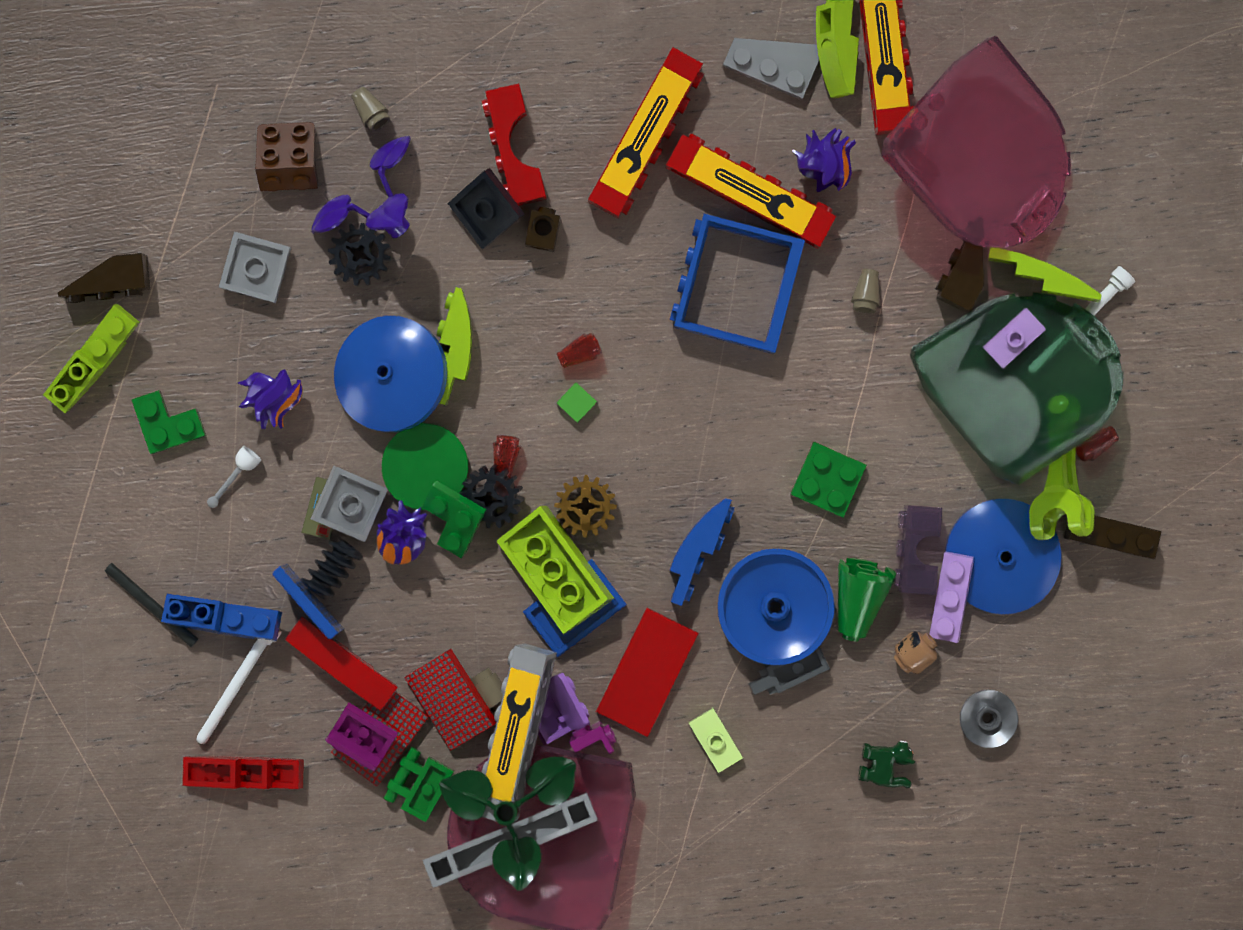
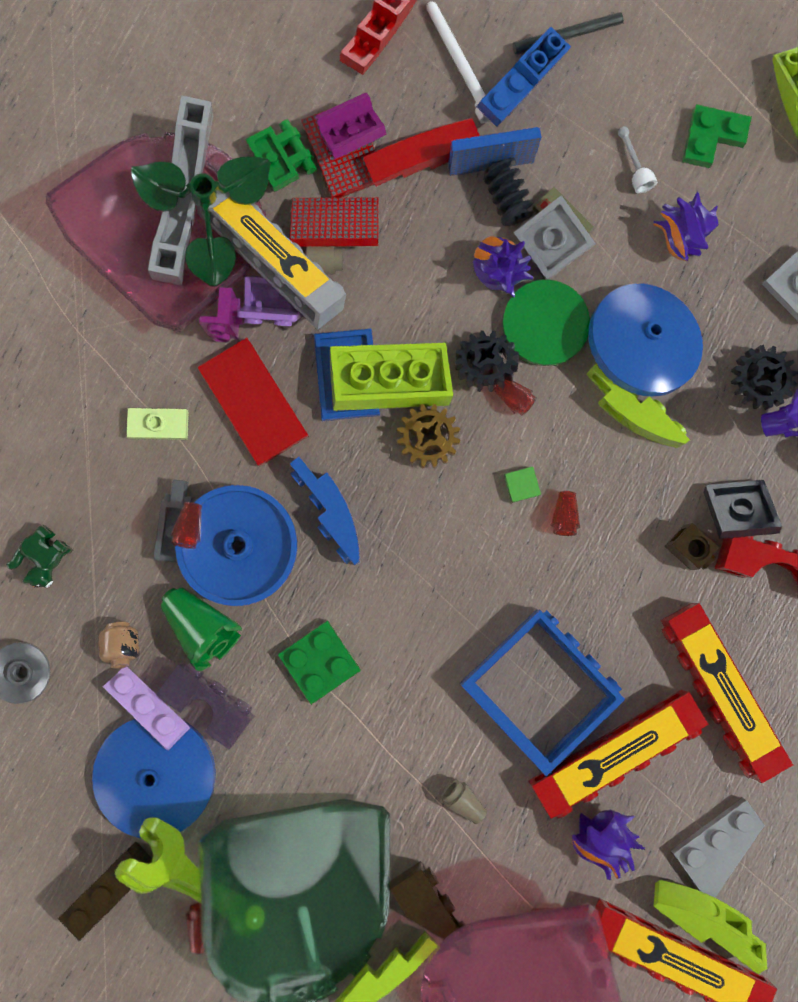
camera: 120 degrees right, 5 degrees down
green plate [422,481,487,559] -> none
lavender plate [983,308,1046,369] -> none
none -> clear red cone [170,502,202,549]

